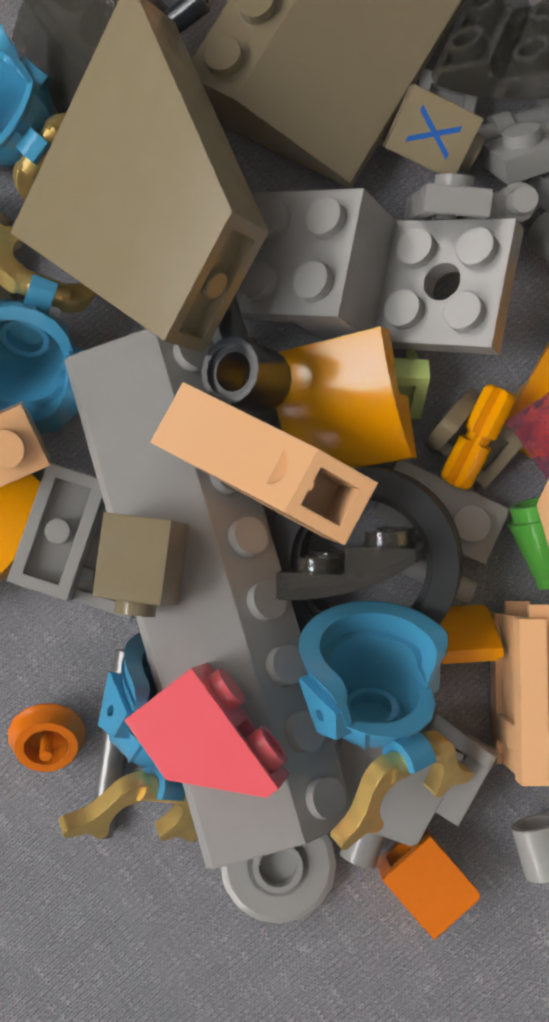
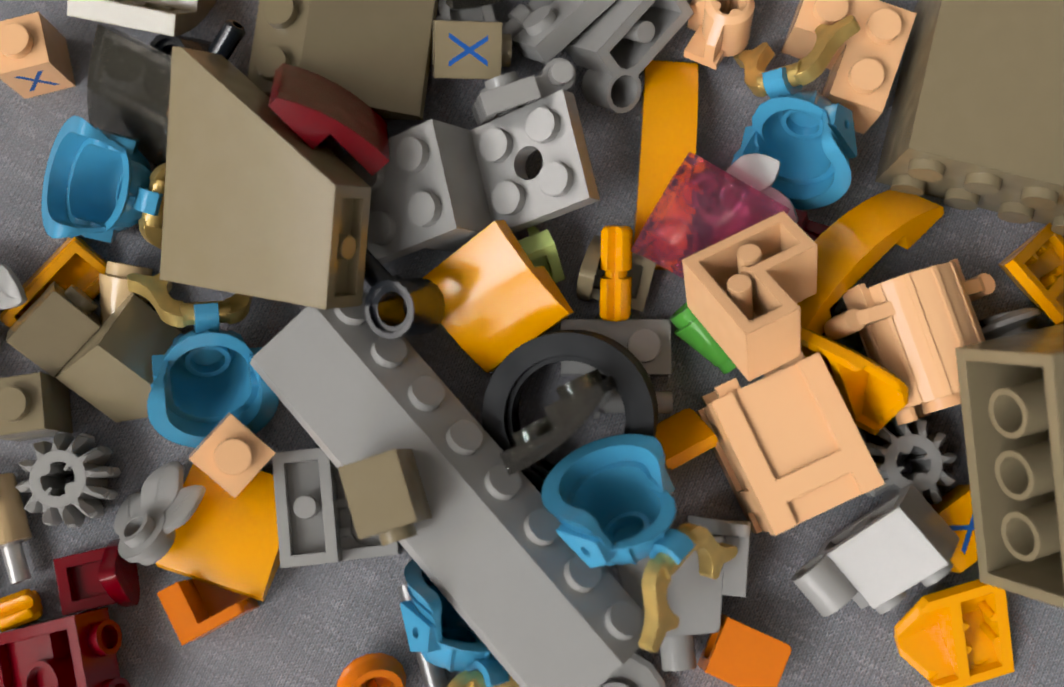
camera: 25 degrees left, 5 degrees down
coral slope [124,662,290,798] -> none
light nougat slope [150,382,378,545] -> none
none -> dark red slope [268,63,390,176]

